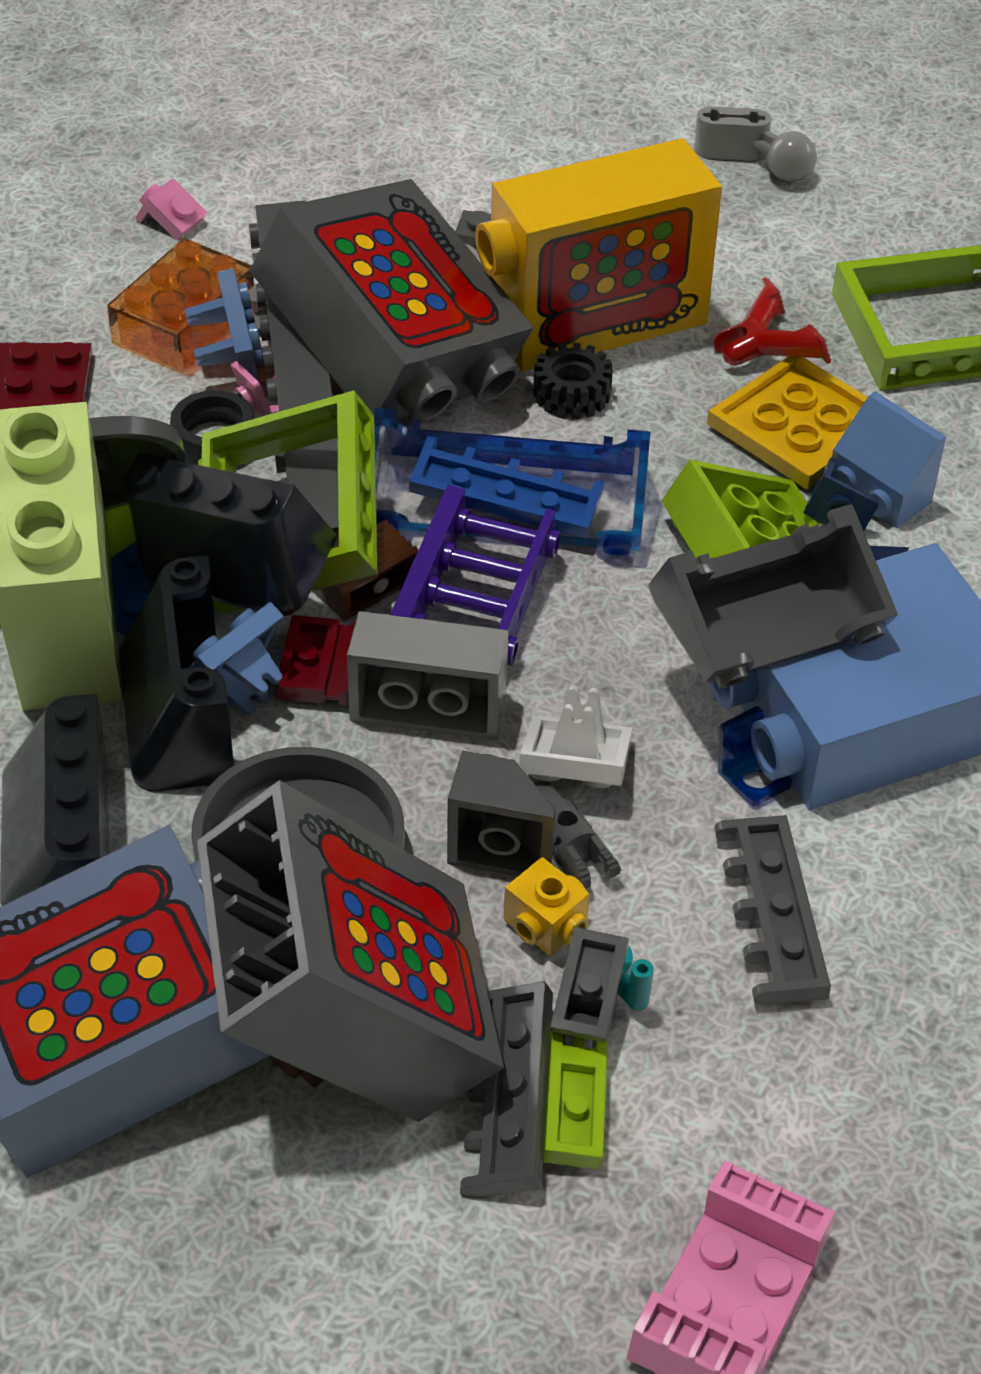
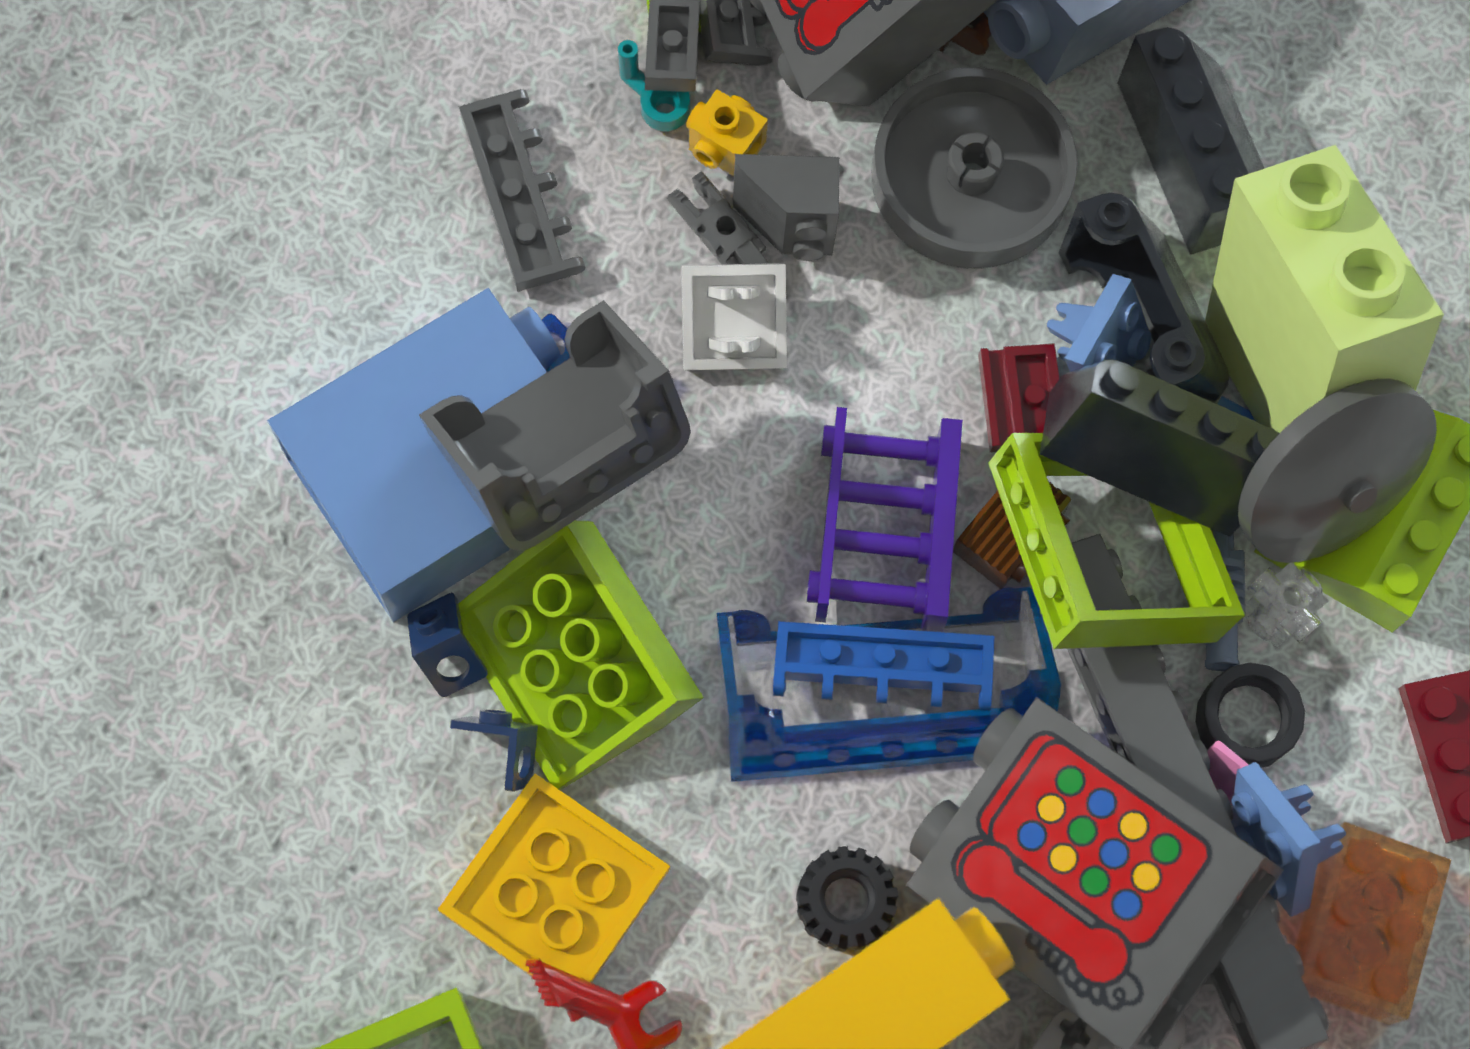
camera: 165 degrees right, 25 degrees up
light grey brick [347,611,508,740] -> none
medium blue slope [831,391,946,528] -> none

